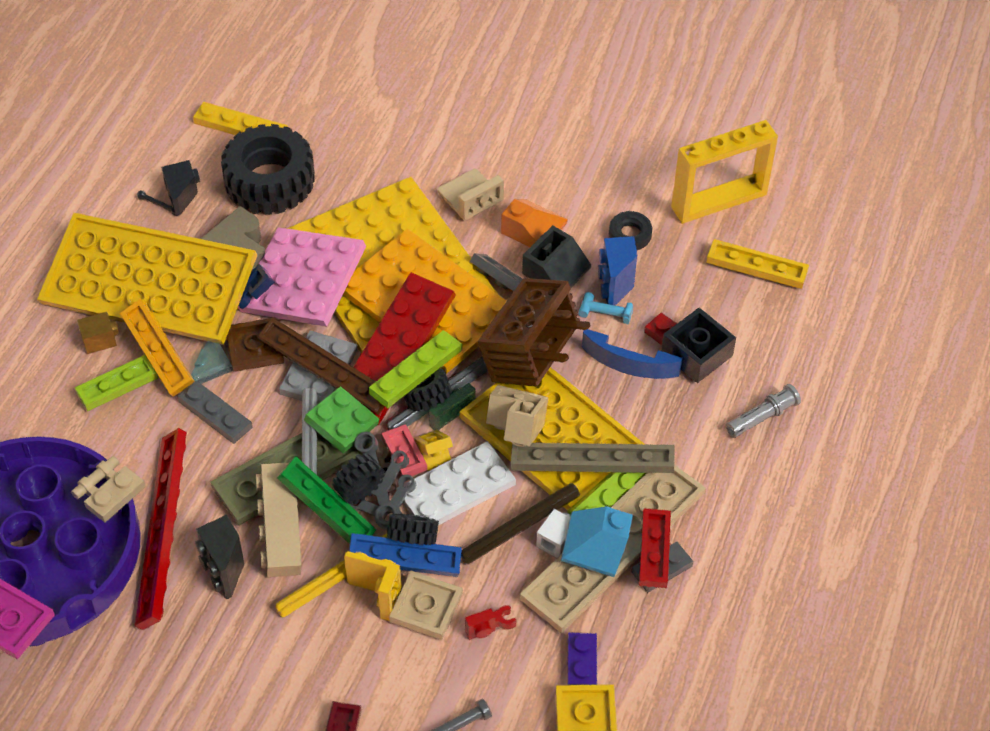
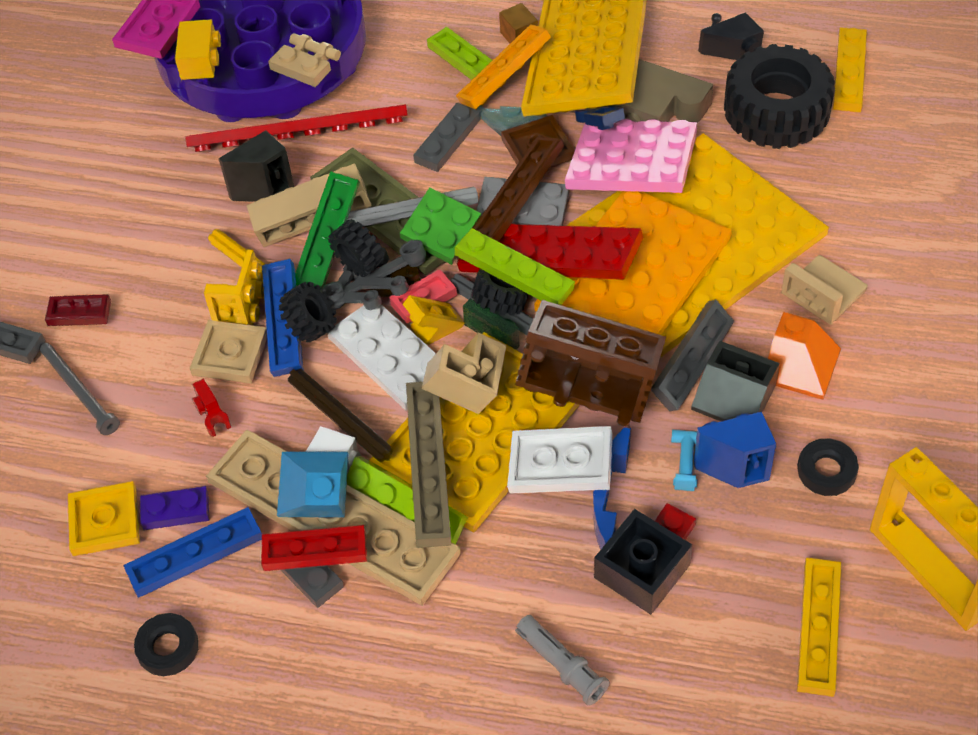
camera: 85 degrees right, 0 degrees up
none -> blue plate [123,507,262,598]
none -> black tyre [134,613,198,677]
none -> yellow brick [175,19,221,80]
none -> white plate [507,426,613,494]

